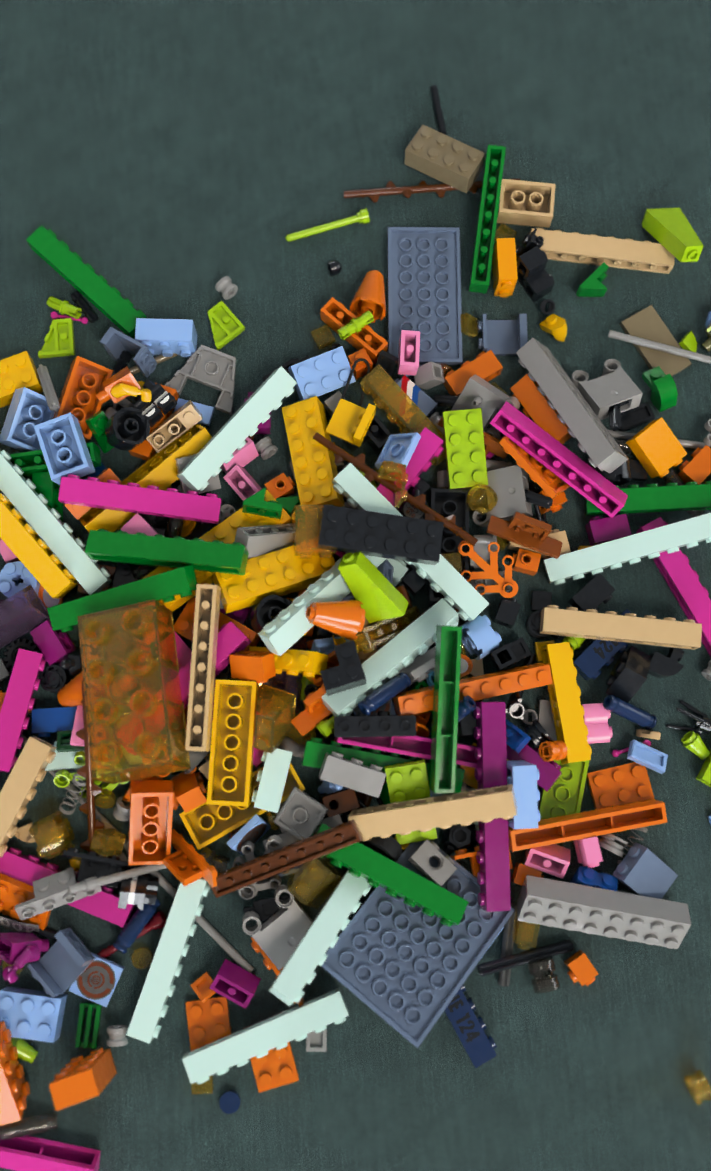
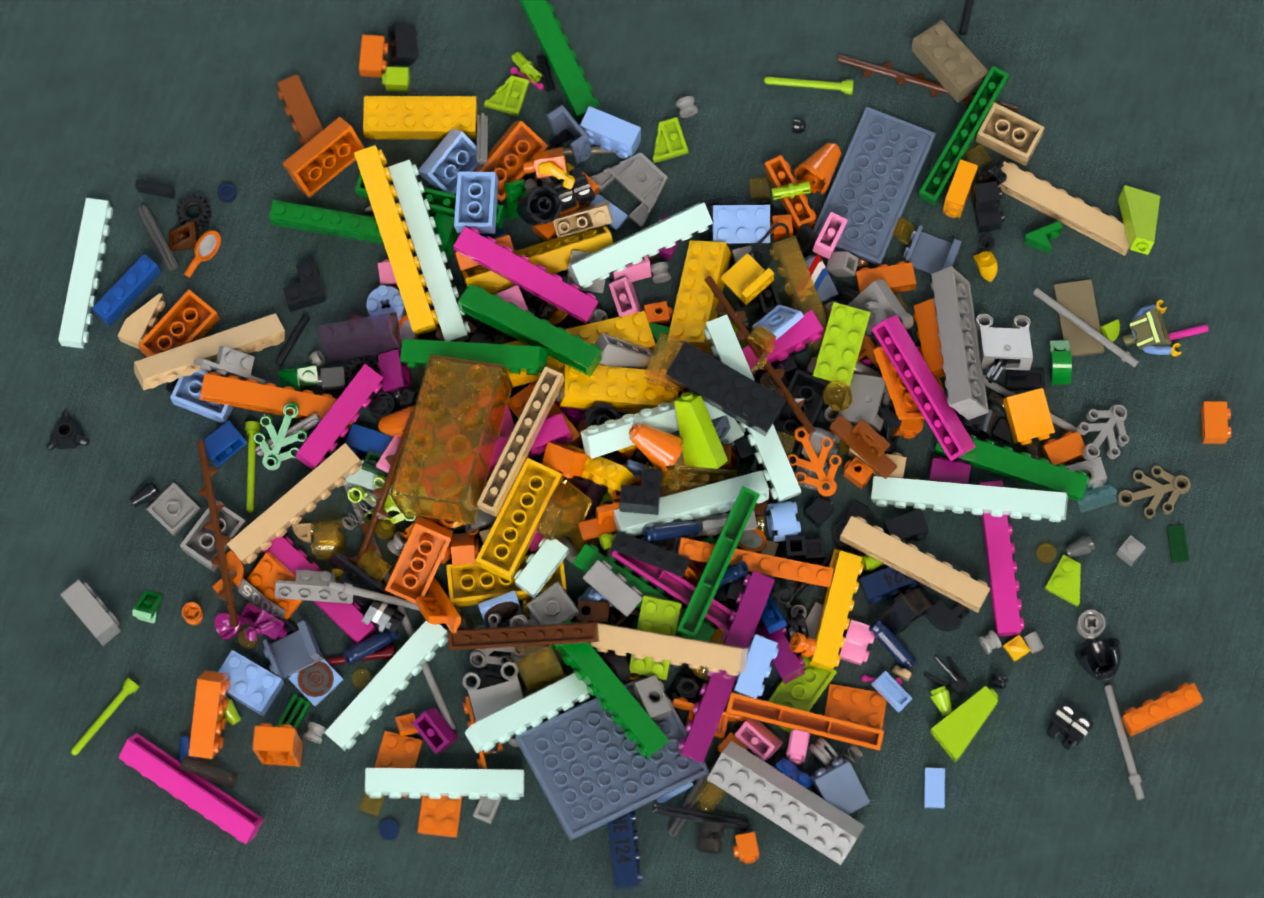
camera: 30 degrees right, 5 degrees down
green slope [242,488,283,519] -> none

